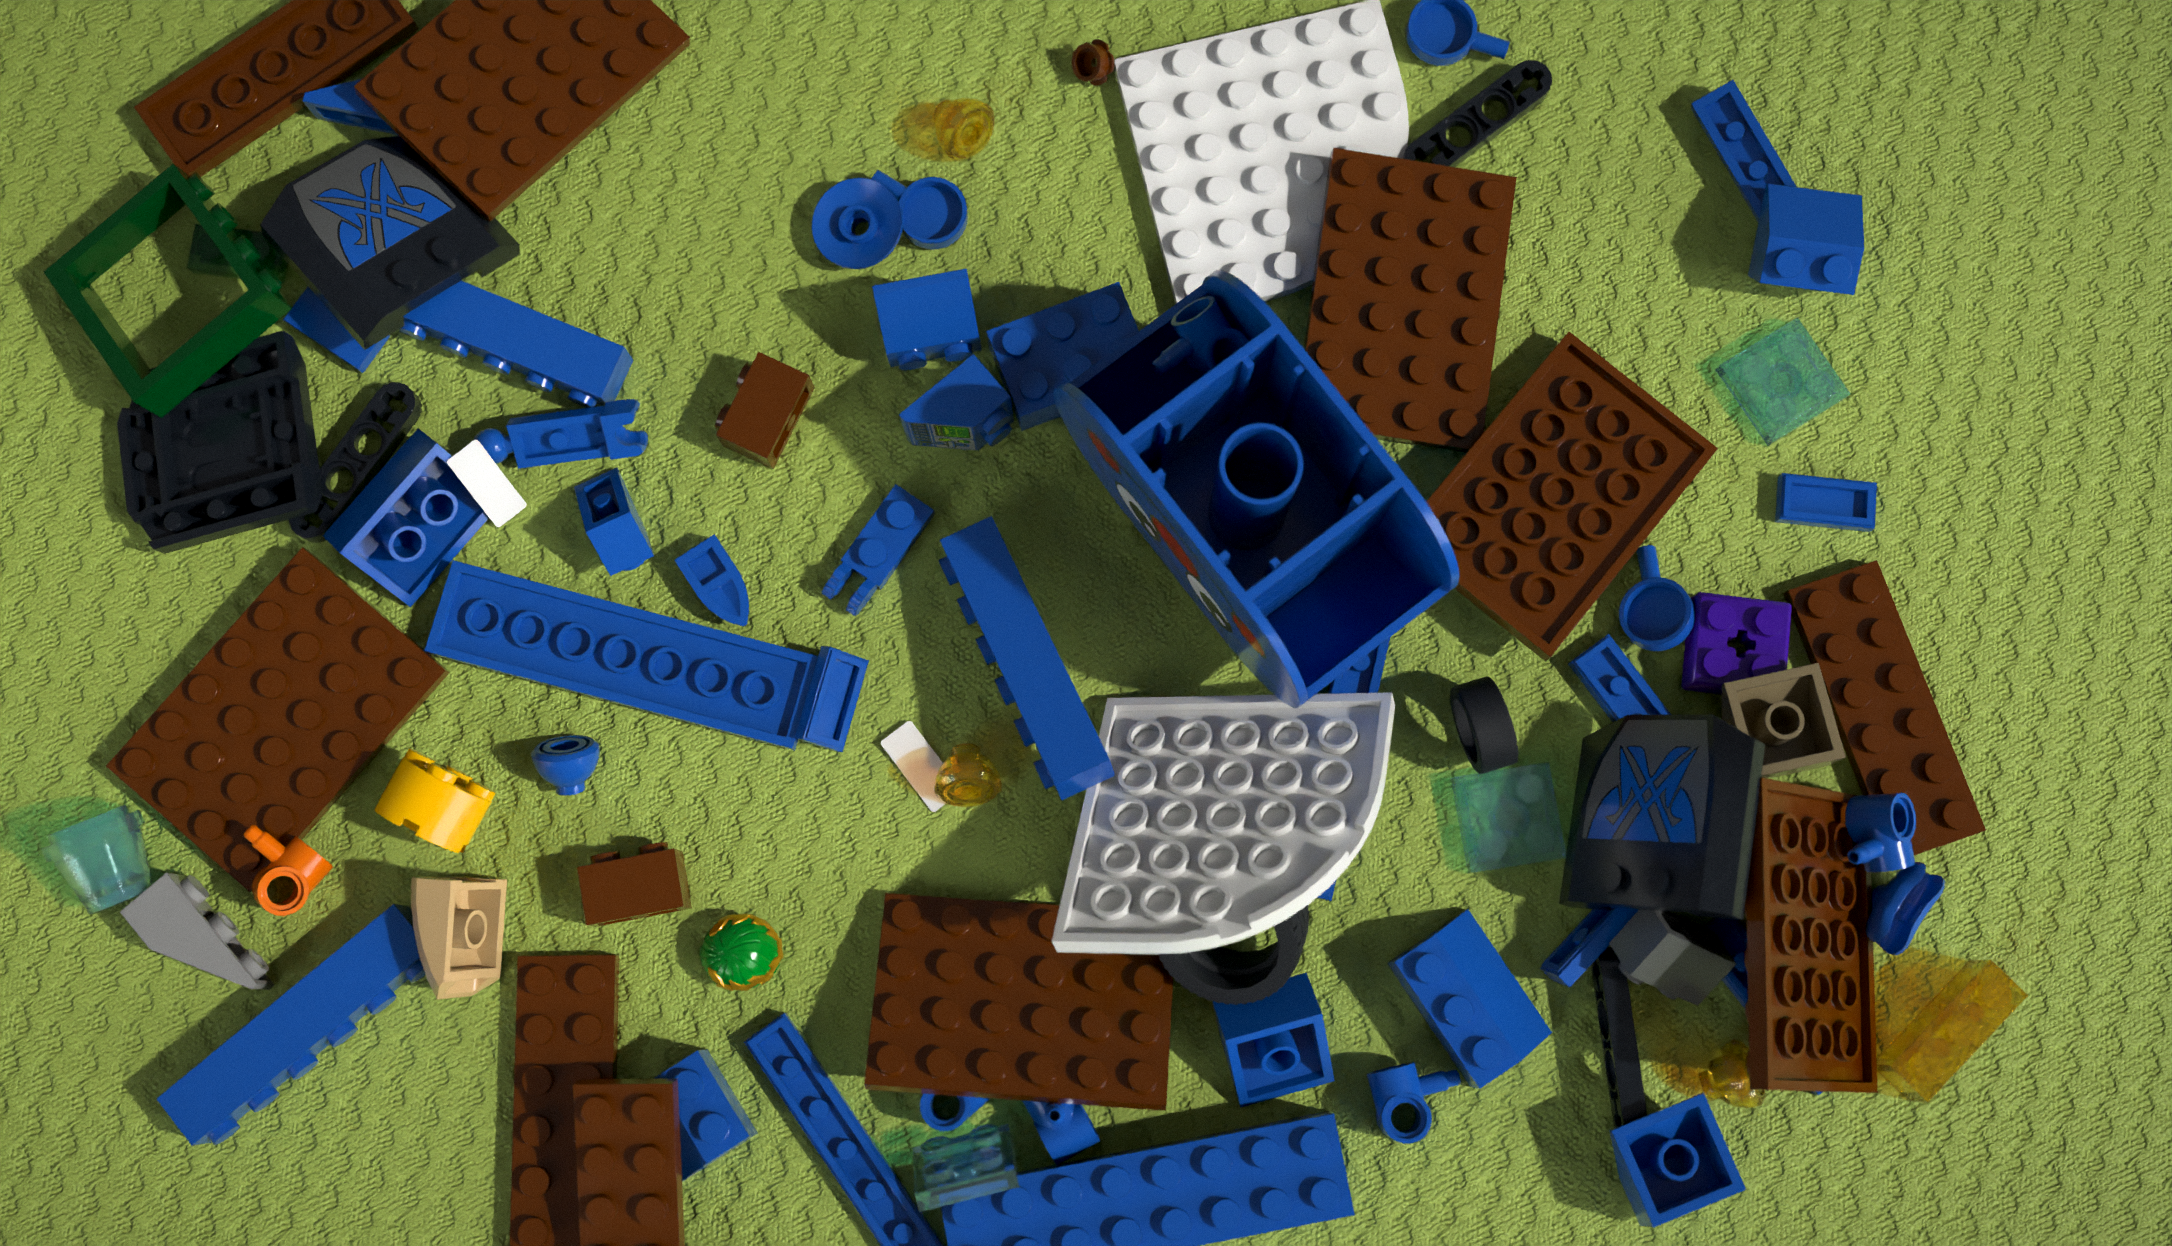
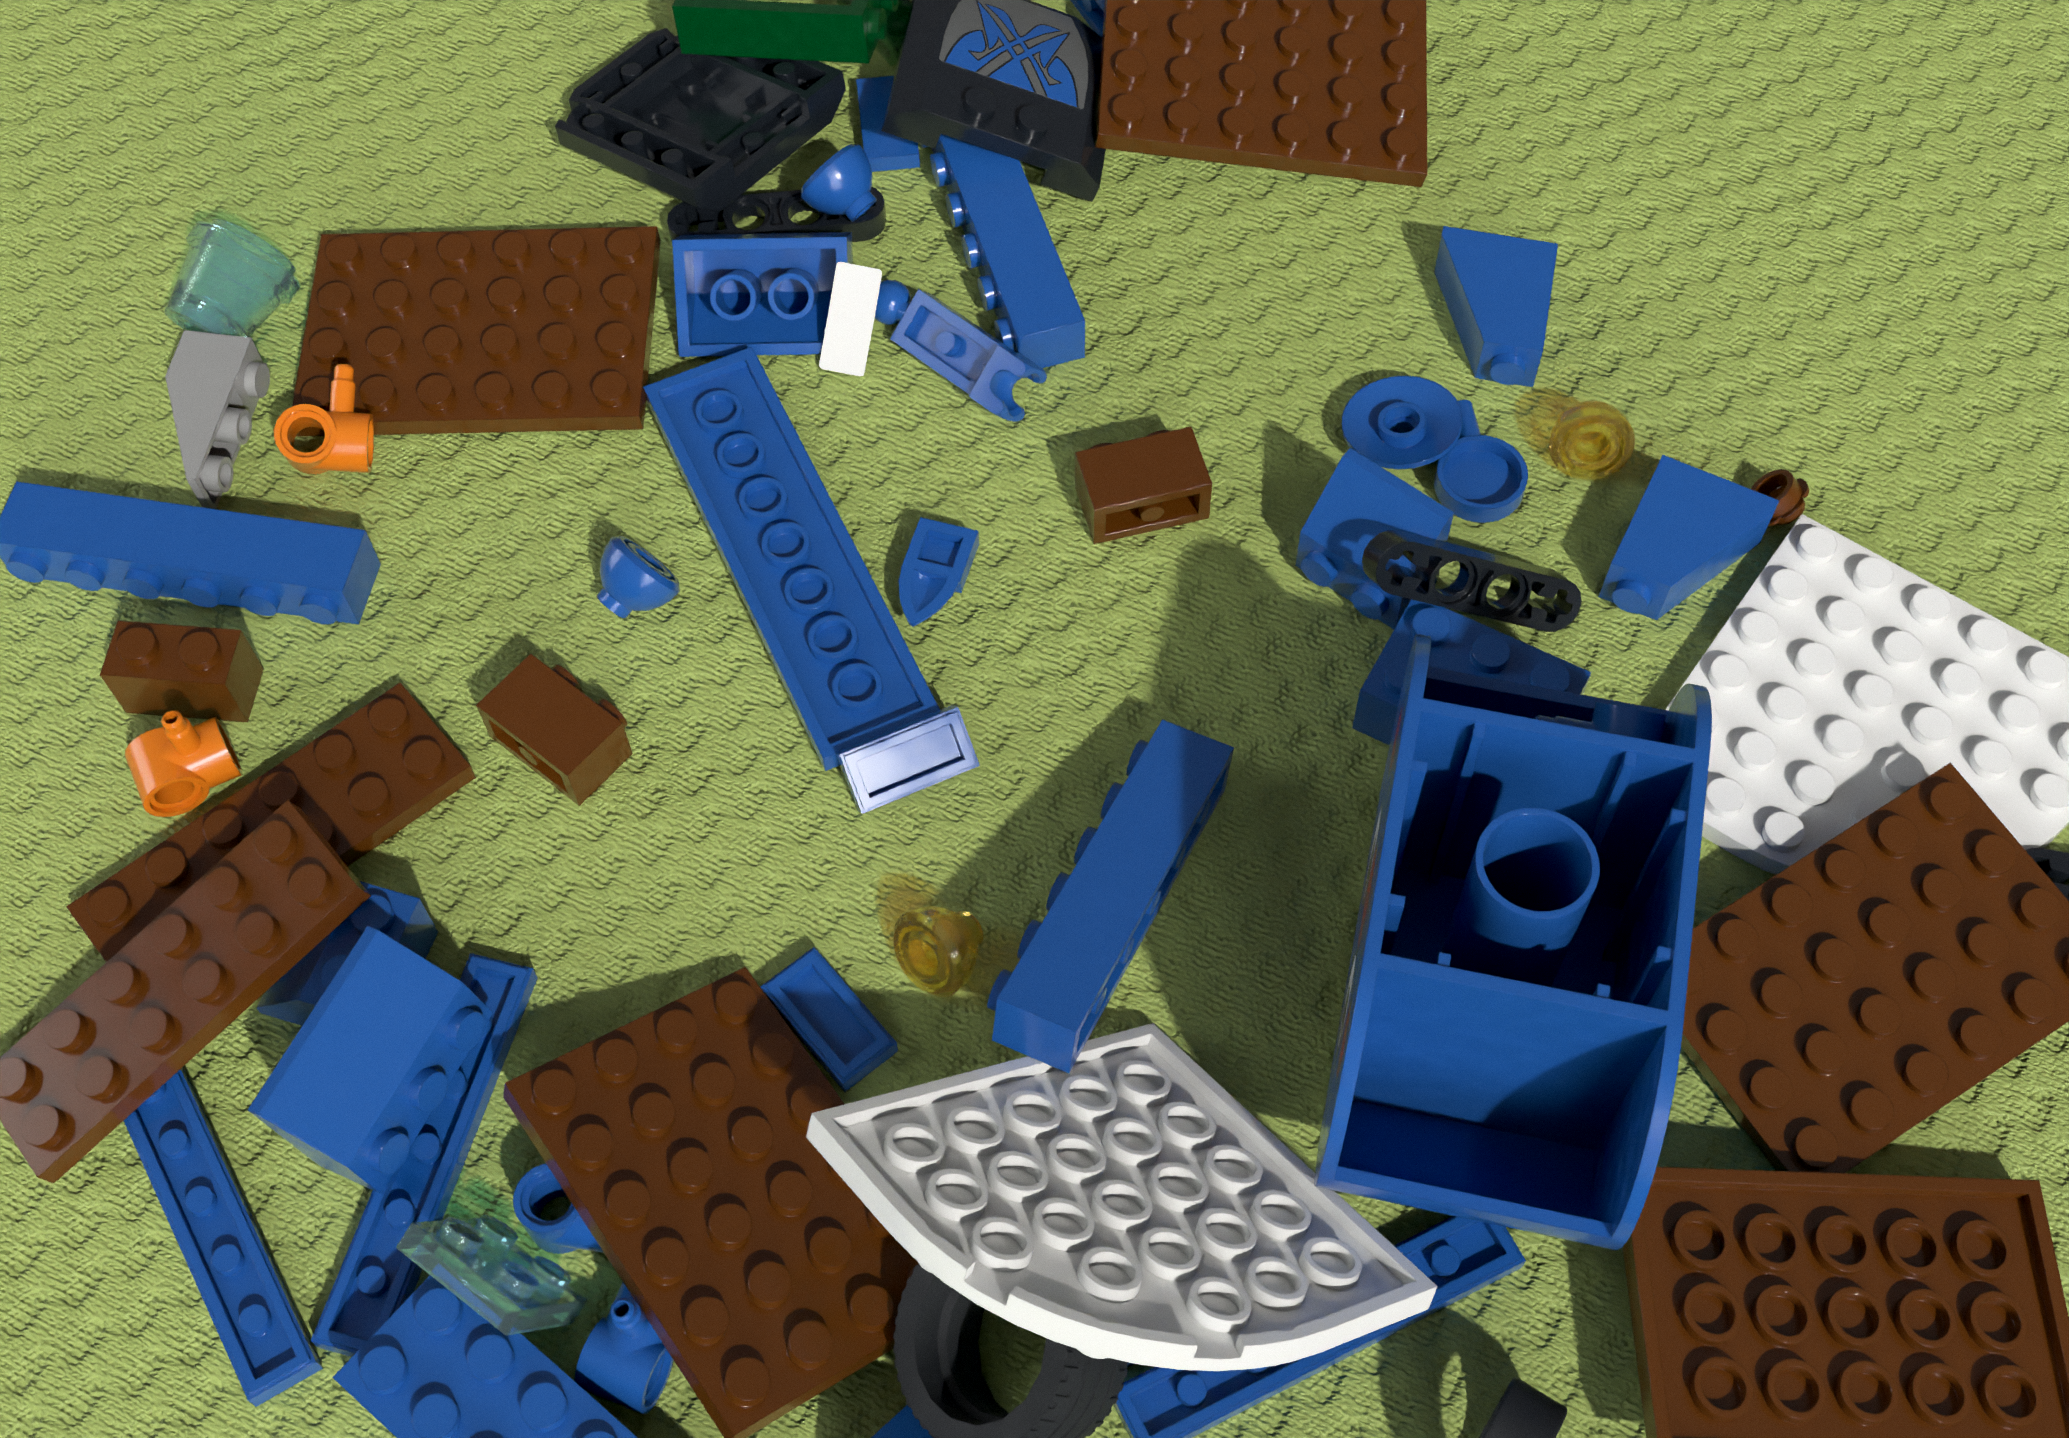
camera: 50 degrees right, 20 degrees down
yellow brick [374,748,496,853] -> none
tan slope [411,876,507,1000] -> none
blue slope [574,467,654,576] -> none
green hair [700,914,784,991] -> none
blue hinge [822,484,935,616] -> none
white sticker [881,721,962,812] -> none
blue slope [899,354,1014,451] -> none
none -> reddish brown brick [100,621,264,722]
none -> orange piece [125,710,243,817]
none -> blue slope [248,926,493,1194]
none -> blue tile [761,947,898,1092]
none -> blue brick [801,144,877,222]
none -> black beam [1362,530,1582,632]
none -> blue slope [1434,226,1558,387]
none -> blue slope [1598,455,1779,620]

